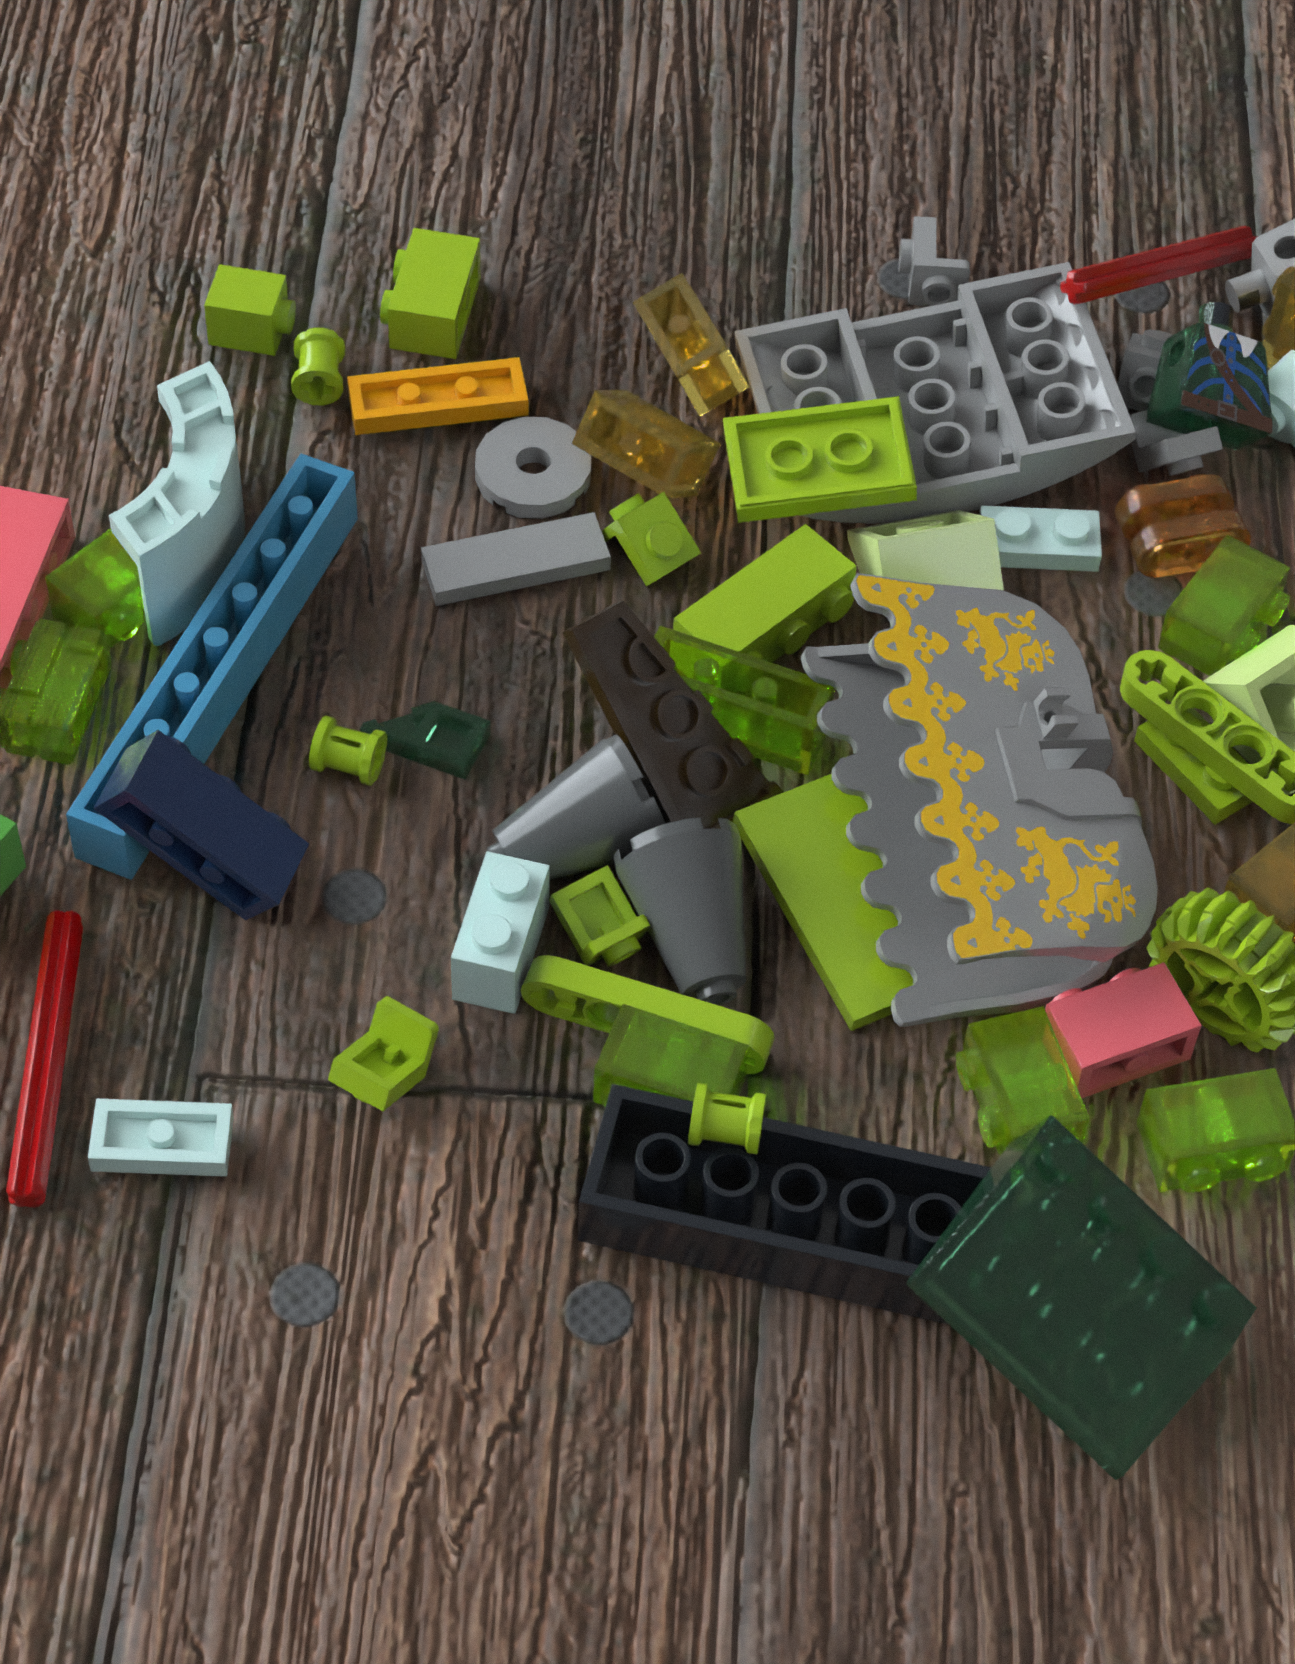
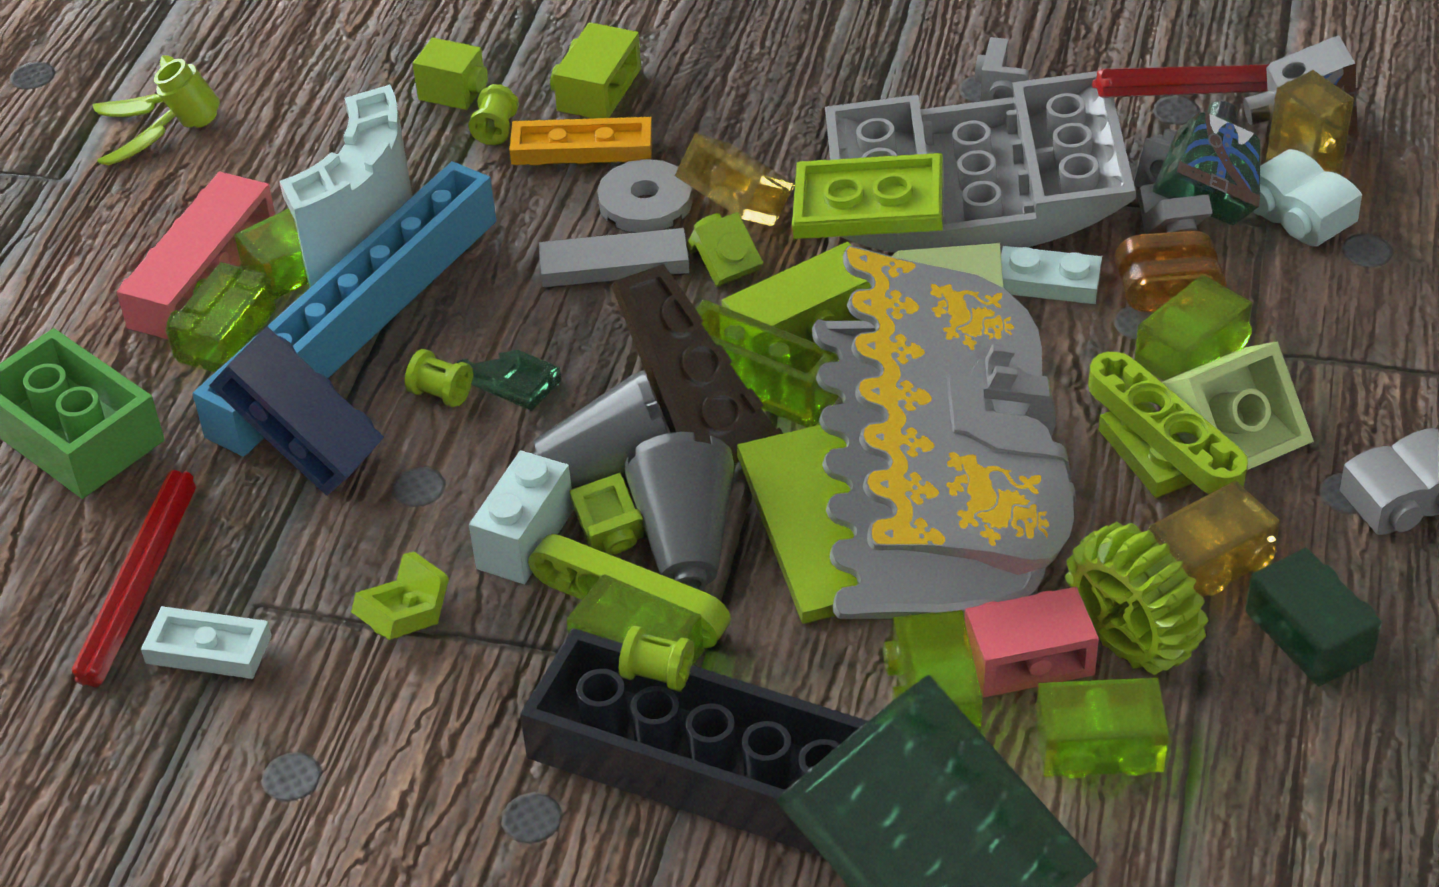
camera: 15 degrees right, 10 degrees down
clear yellow brick [633,273,749,417] -> none

